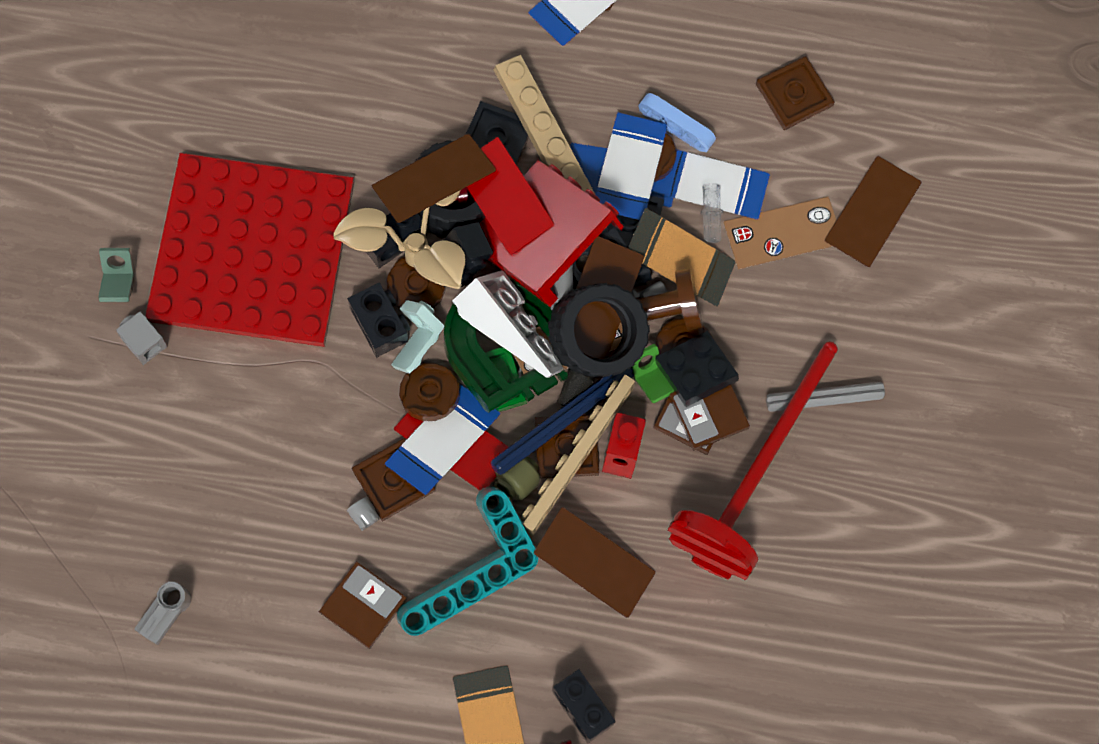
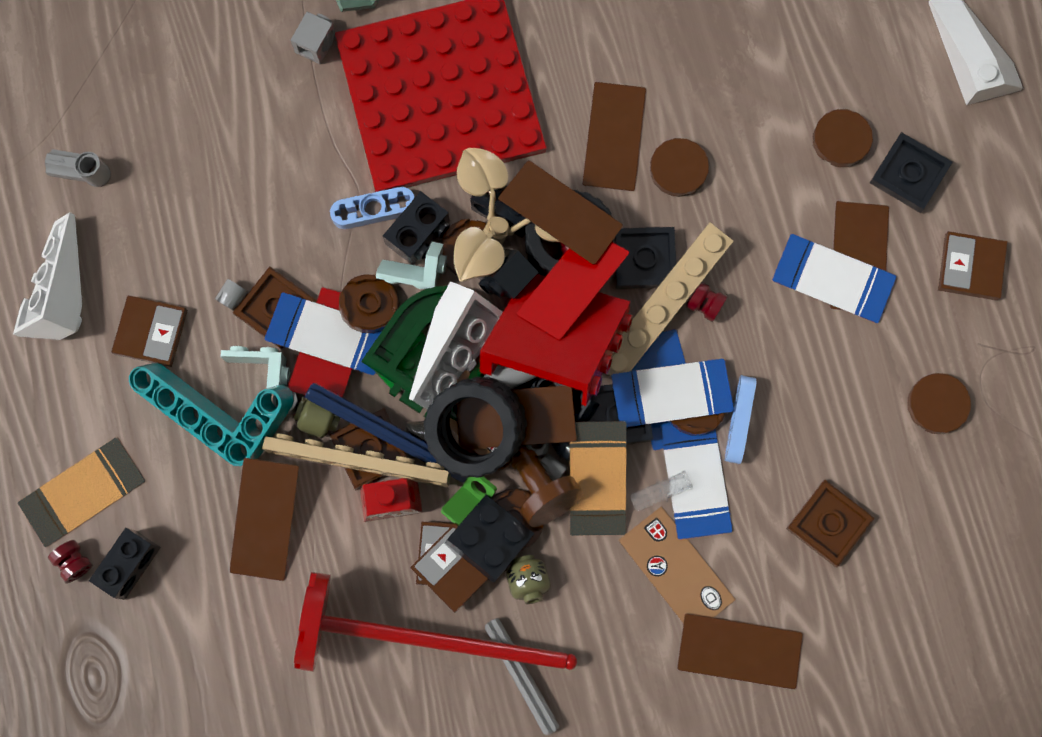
camera: 75 degrees right, 5 degrees up
none -> white wedge [13,212,82,340]
none -> light aqua bracket [220,346,290,388]
none -> light blue beam [330,187,415,229]
none -> olive head [506,555,551,605]
none -> reddish brown sticker [582,82,646,191]
none -> reddish brown tile [650,138,709,197]
none -> dark red wheel [687,282,728,322]

